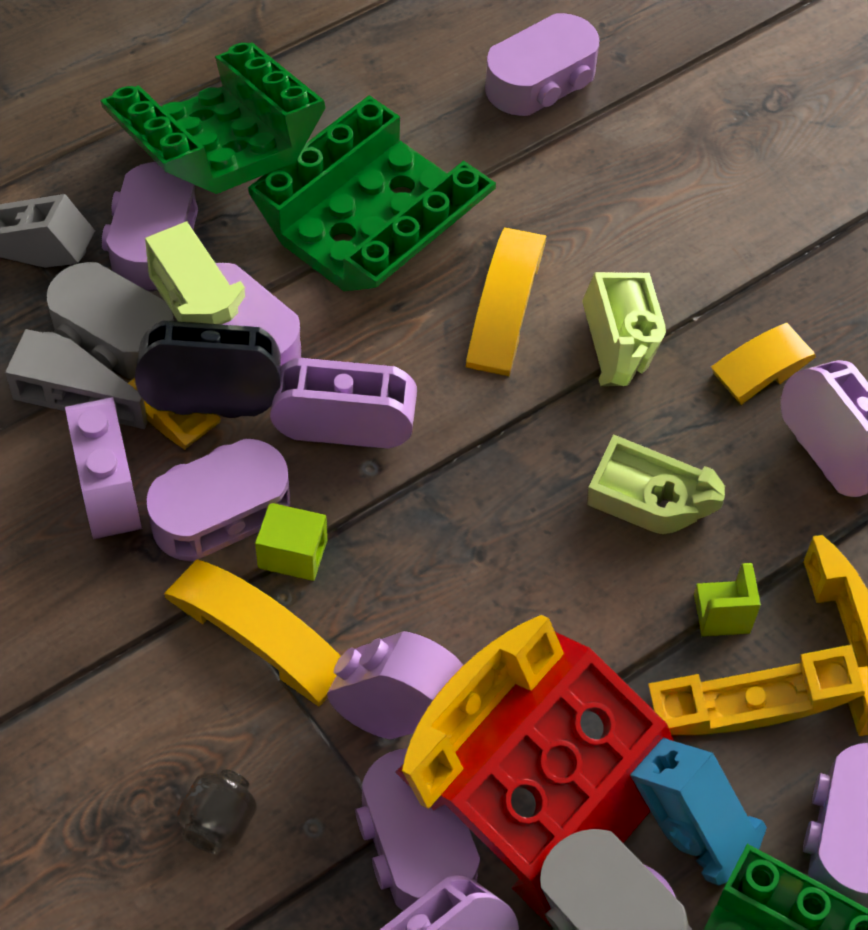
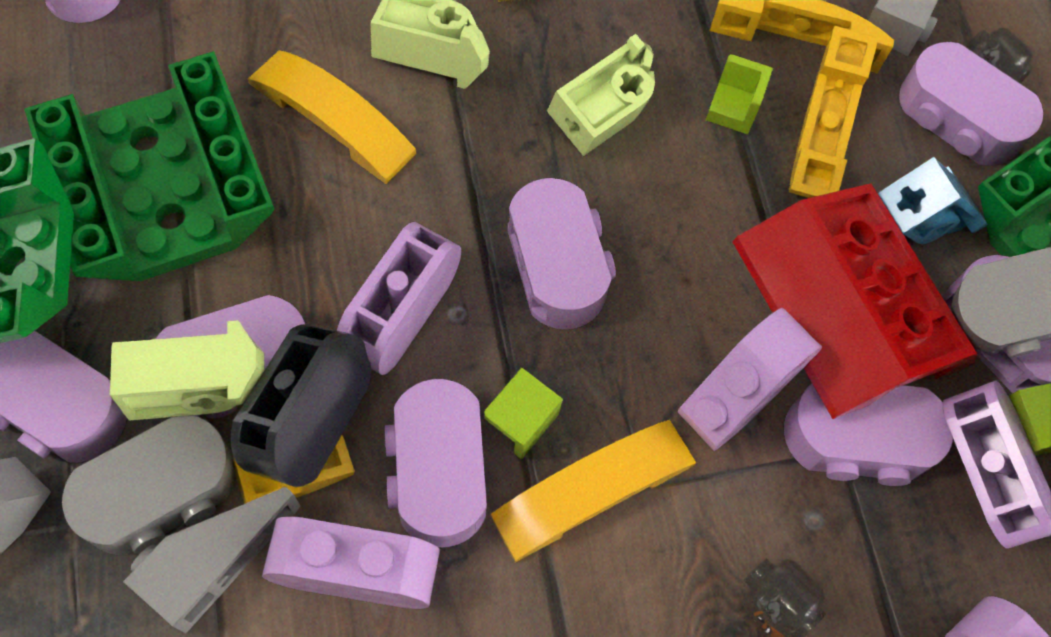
camera: 70 degrees left, 10 degrees up
yellow slope [402,615,564,809] -> none
none -> lavender brick [507,178,616,329]

